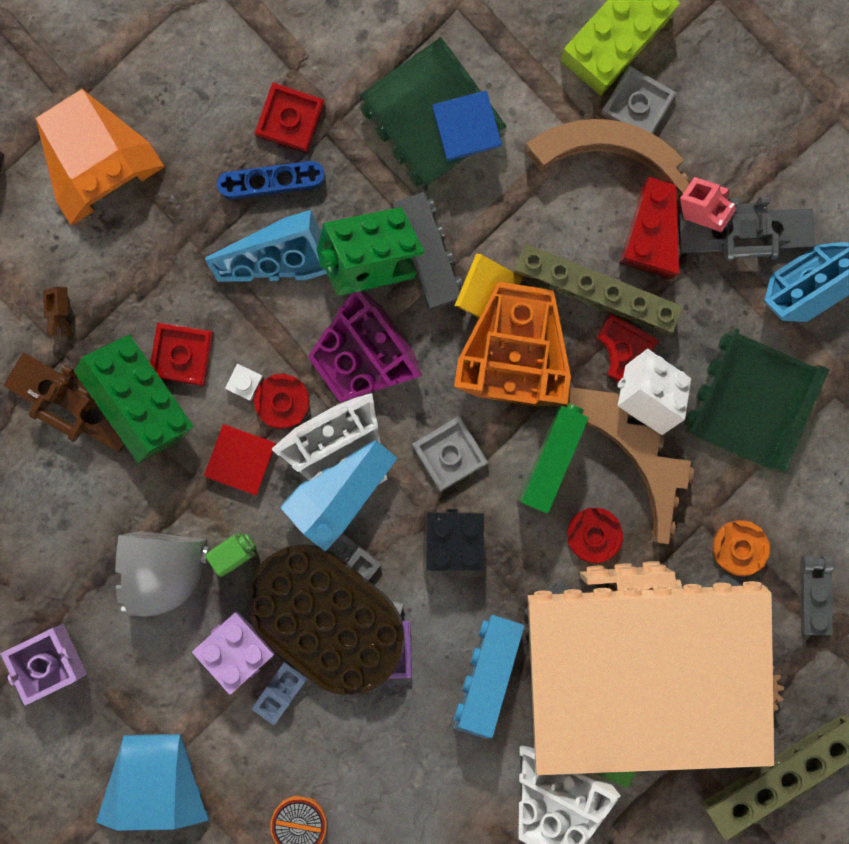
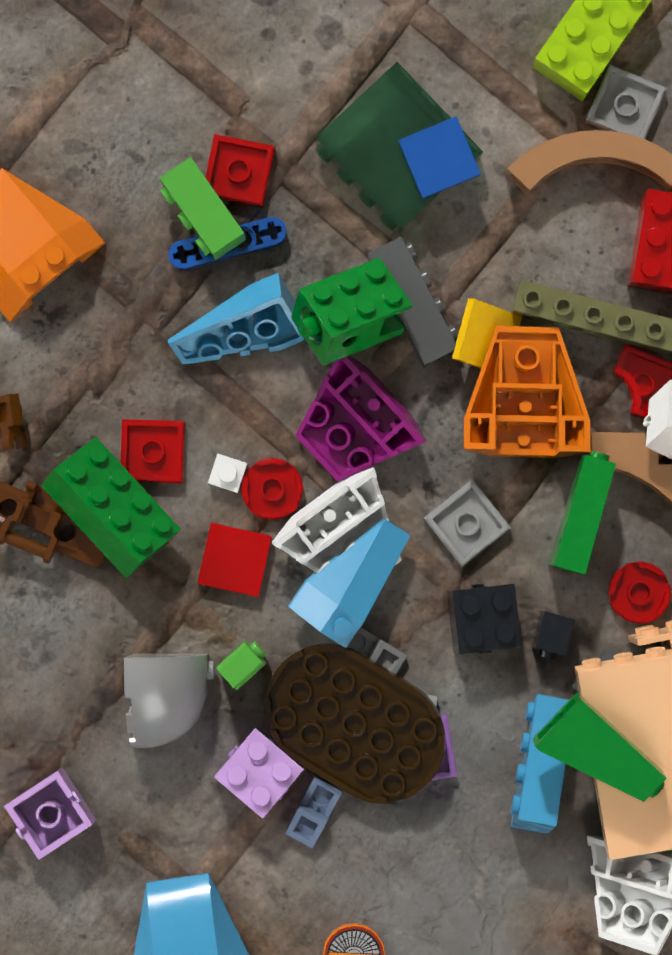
camera: 10 degrees left, 0 degrees up
none -> bright green brick [159,157,246,261]
none -> black brick [532,611,575,660]
none -> green slope [532,692,667,802]

